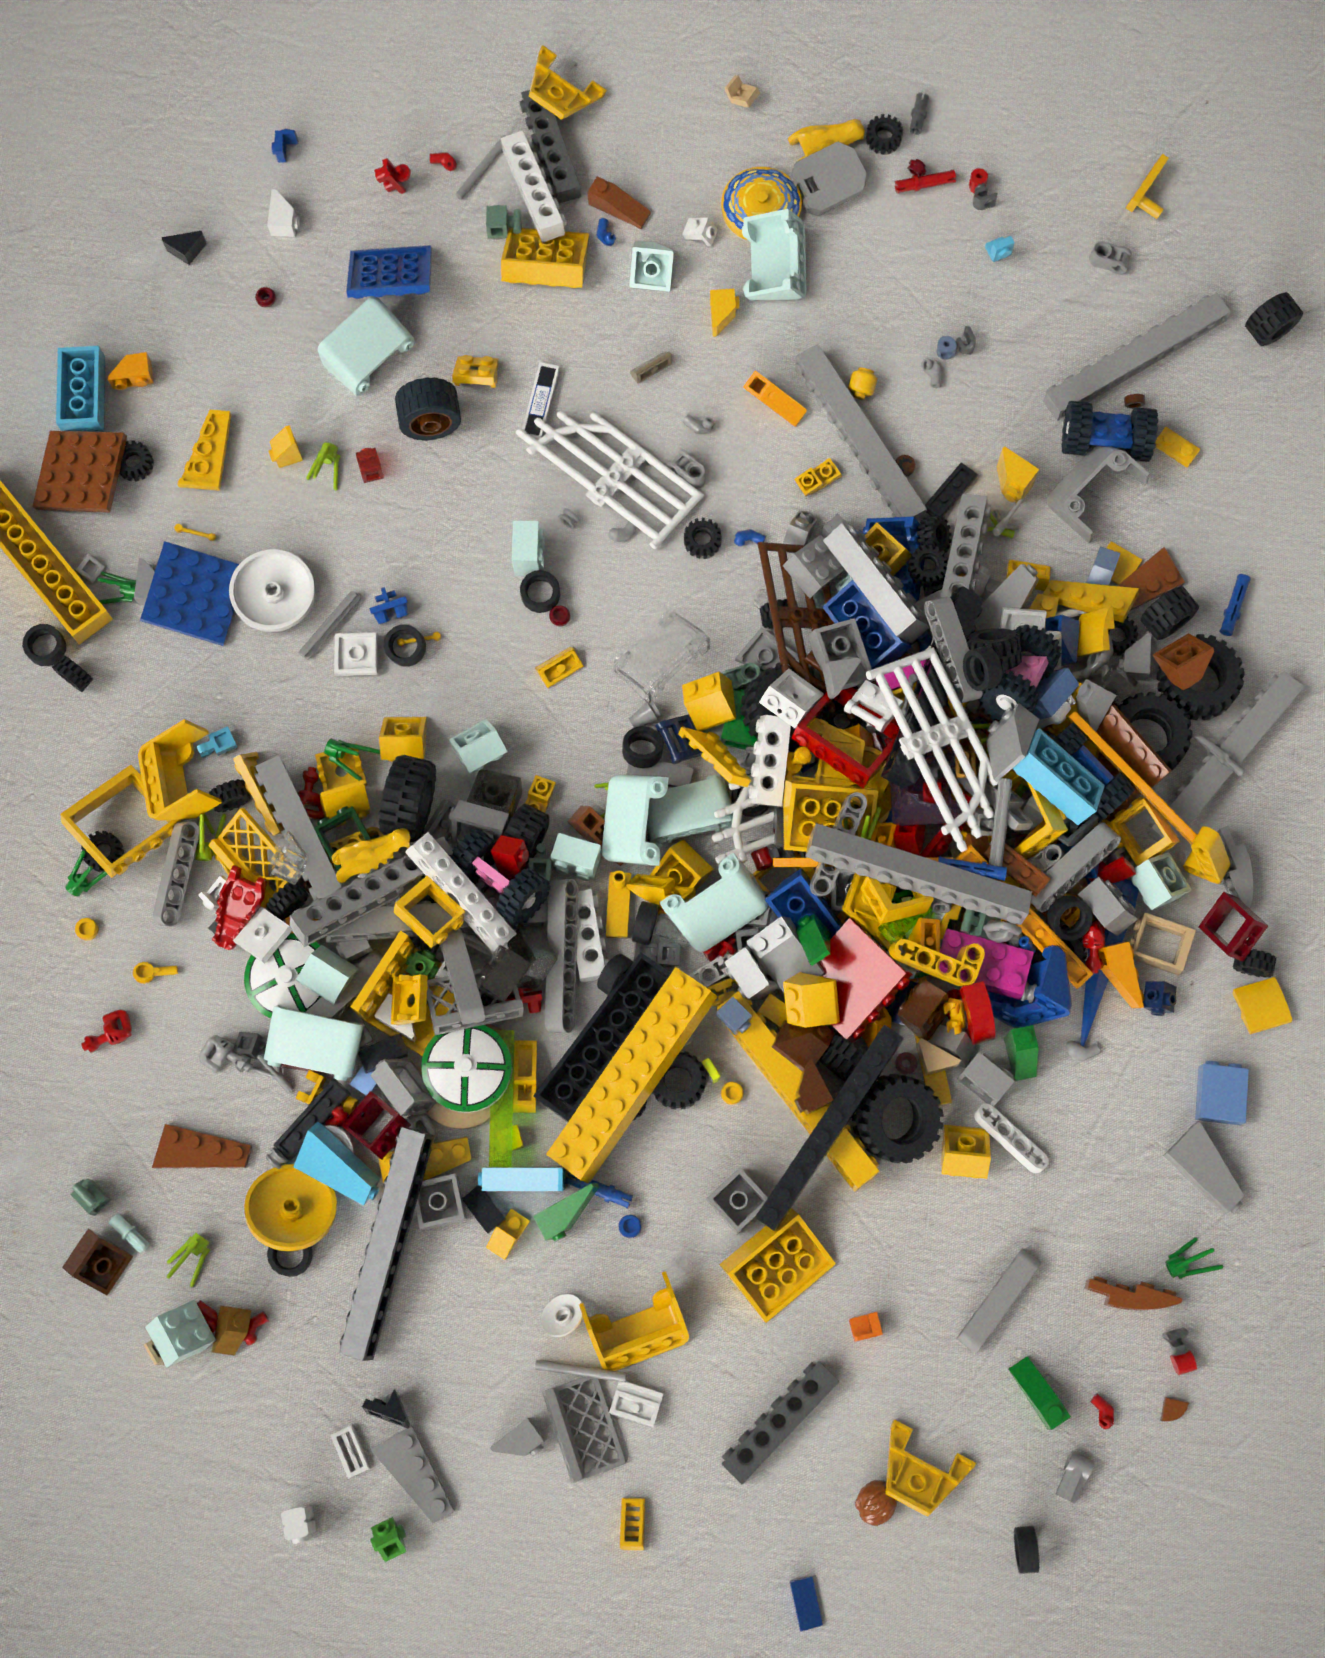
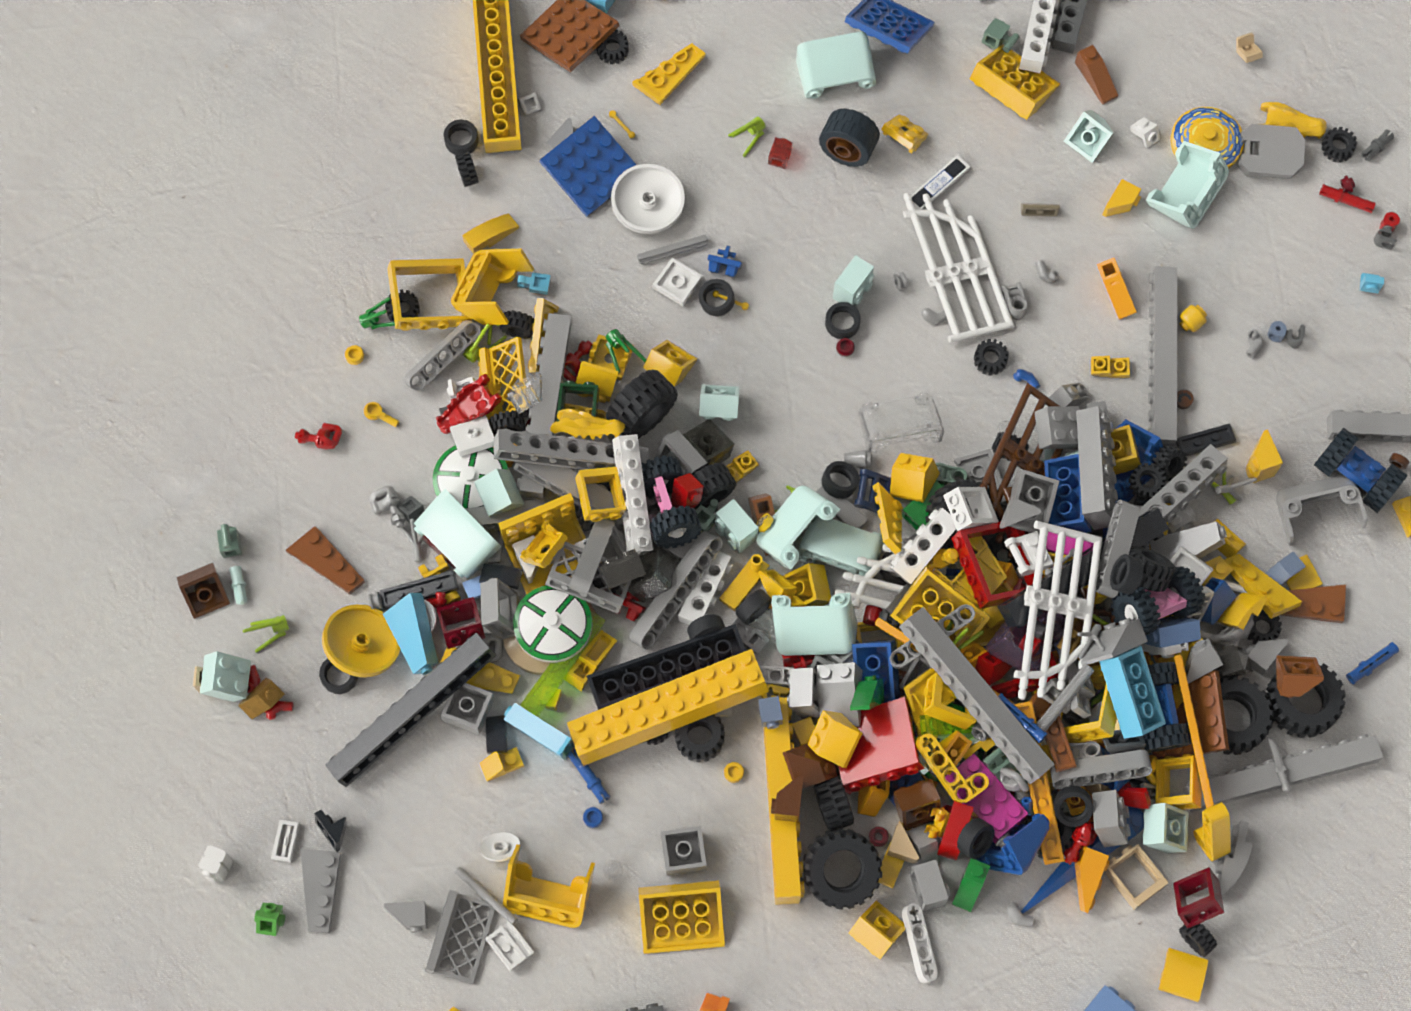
camera: 30 degrees right, 5 degrees down
green plant [98,571,136,604] -> none
yellow slope [268,425,303,468] -> none
bright green brick [406,949,441,980] -> none
light grey slope [421,800,456,841] -> none
slope [533,1183,599,1242] -> none
yellow slope [535,647,584,688] -> none
blue arm [596,218,616,246] -> none
neon yellow tile [701,1058,720,1084] -> none
black brick [755,1025,904,1231] -> none
black tyre [1140,586,1200,640] -> none
dark blue brick [1143,981,1177,1016] -> none
none -> yellow slope [462,213,519,254]
none -> yellow tile [756,513,774,532]
none -> black tyre [957,818,995,859]
none -> light grey plant [1077,624,1105,659]

